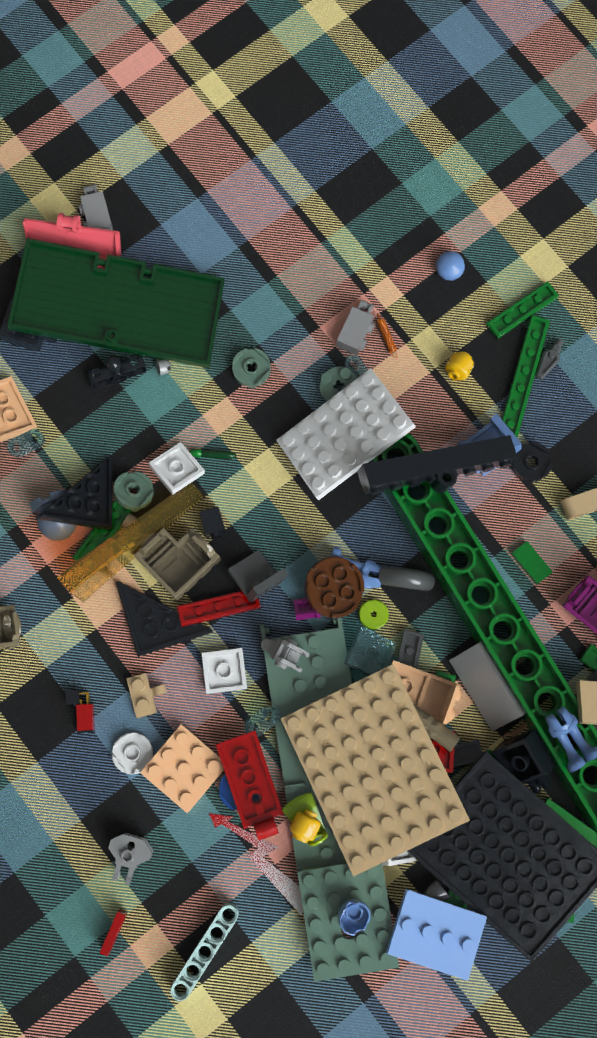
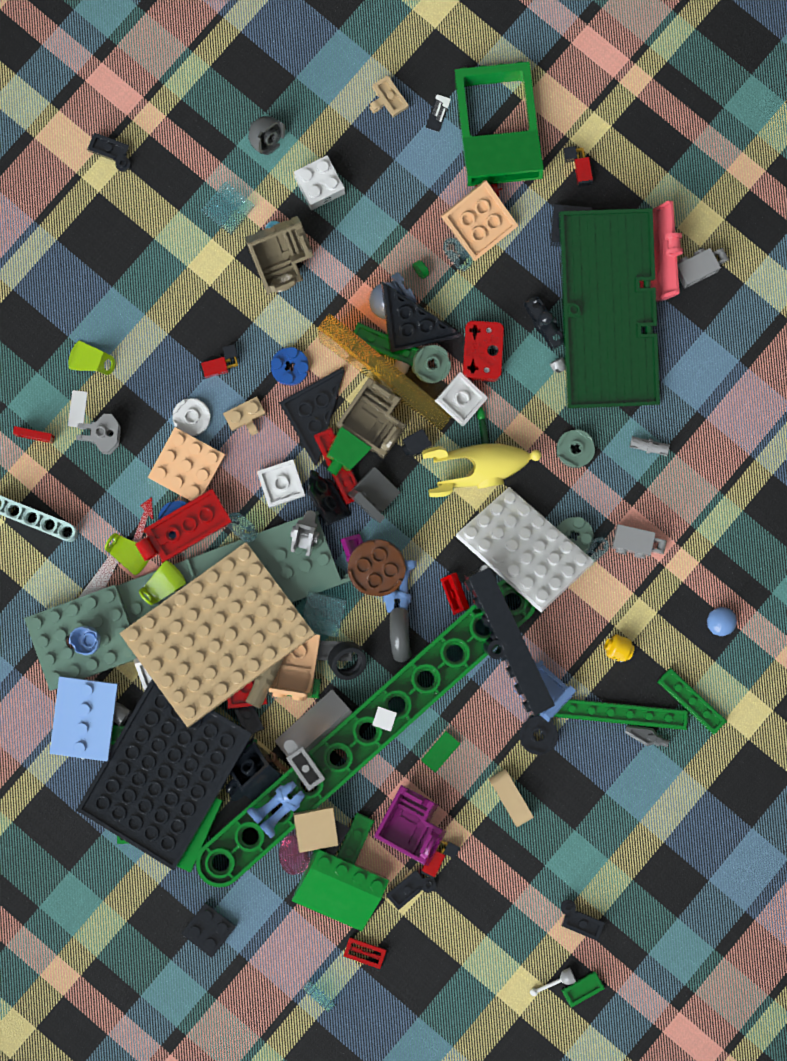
camera: 80 degrees right, 5 degrees up
yellow head [290,809,321,843] -> none
lime piece [358,599,389,630] -> none
orange piece [377,313,397,358] -> none
none -> lime piece [68,340,116,375]
none -> white sticker [68,390,87,427]
none -> lime piece [104,533,149,575]
none -> blue plate [271,347,309,386]
none -> light grey brick [284,740,326,791]
none -> black tile [308,470,352,526]
none -> green torso [326,427,371,476]
none -> black tyre [328,641,367,680]
none -> white tile [372,707,397,731]
none -> green tile [412,260,429,279]
none -> light yellow piece [422,443,541,497]
none -> red tile [440,573,470,615]
none -> red axle [462,321,504,382]
none -> light grey pin [629,436,670,456]

